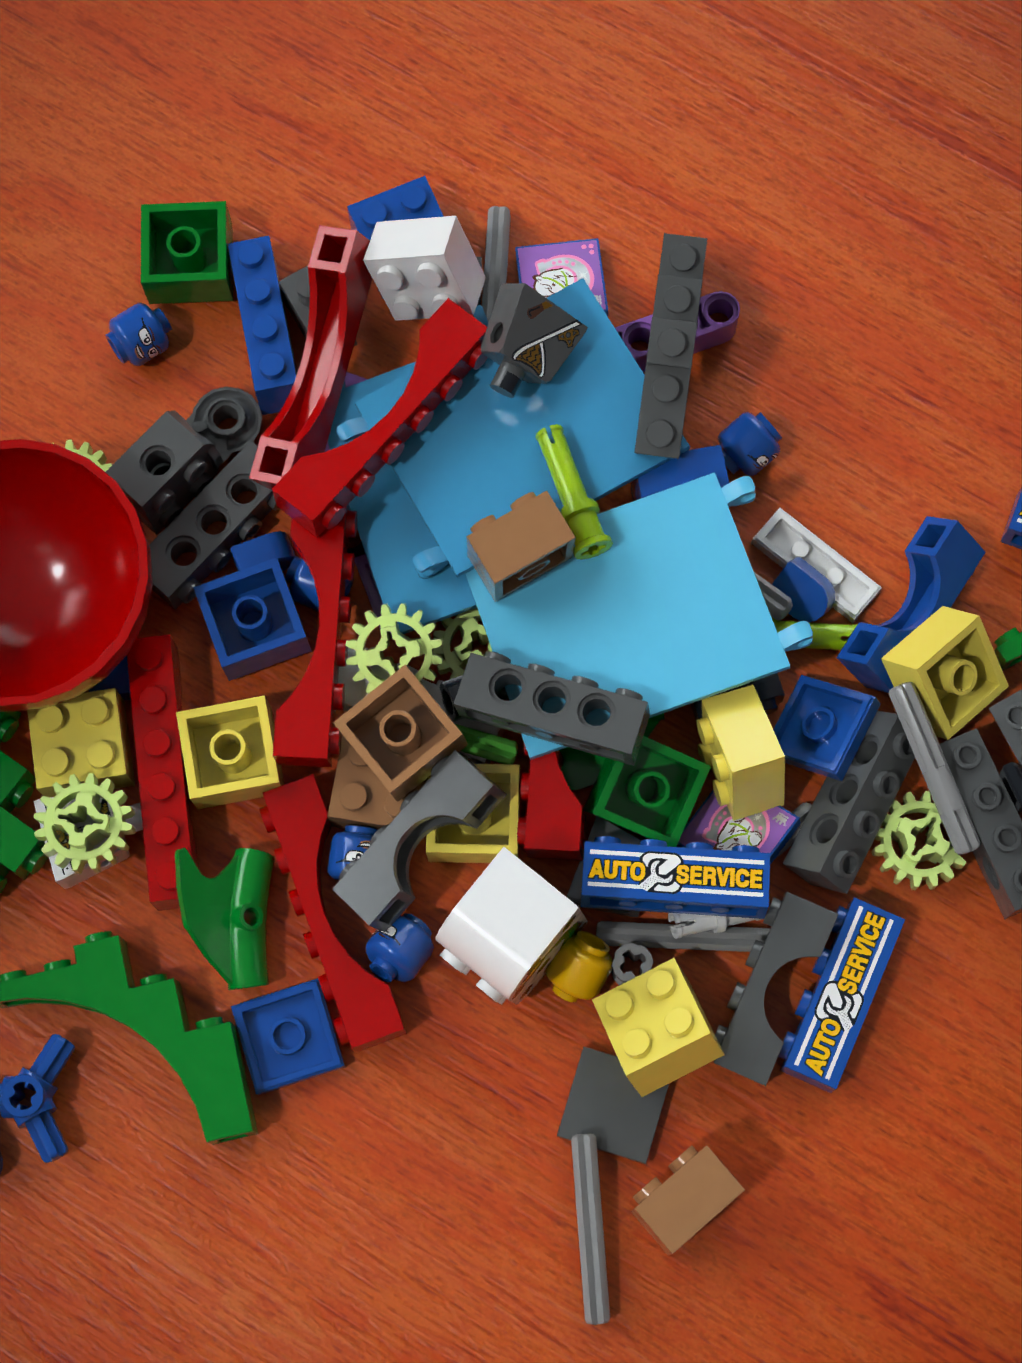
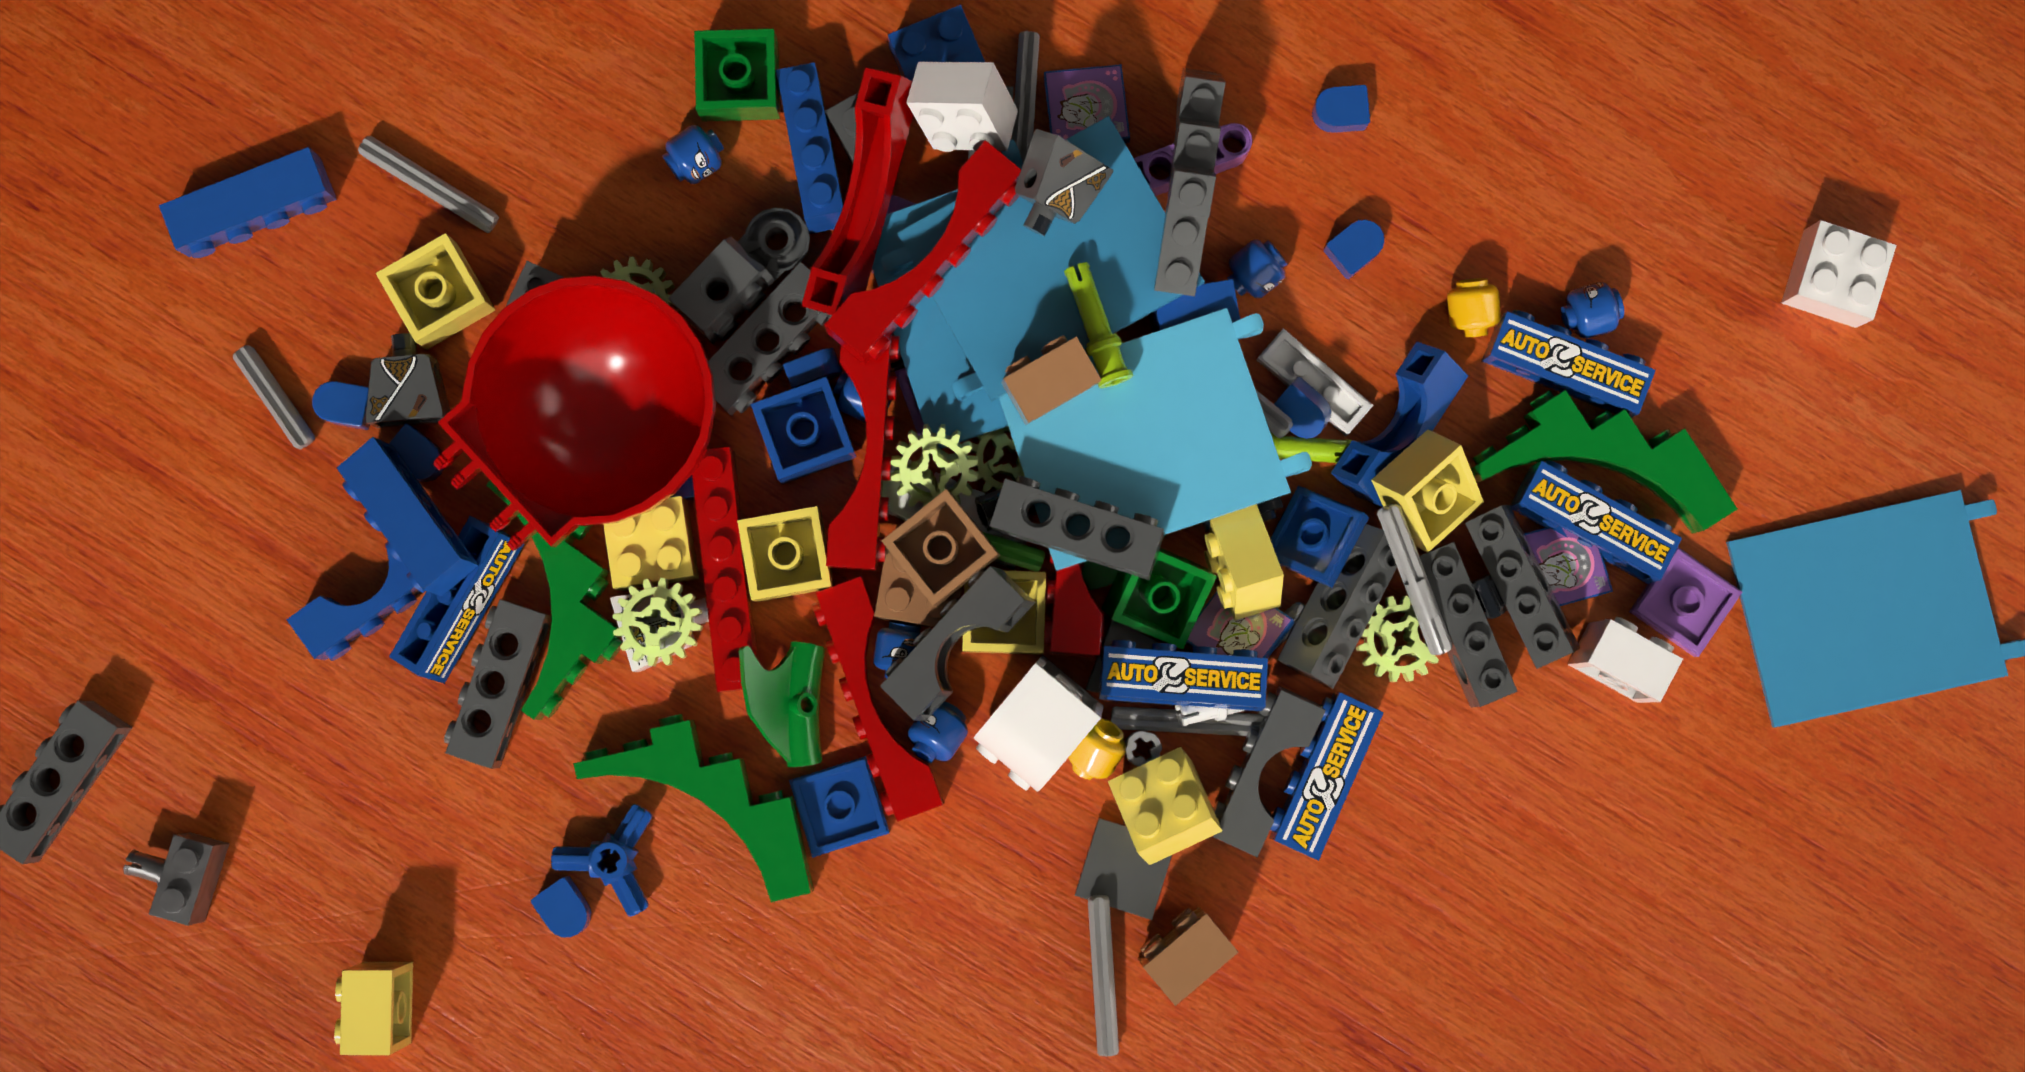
camera: 10 degrees left, 10 degrees up
none -> blue piece [1312,85,1370,133]
none -> blue piece [1323,220,1384,279]
none -> yellow head [1447,278,1501,337]

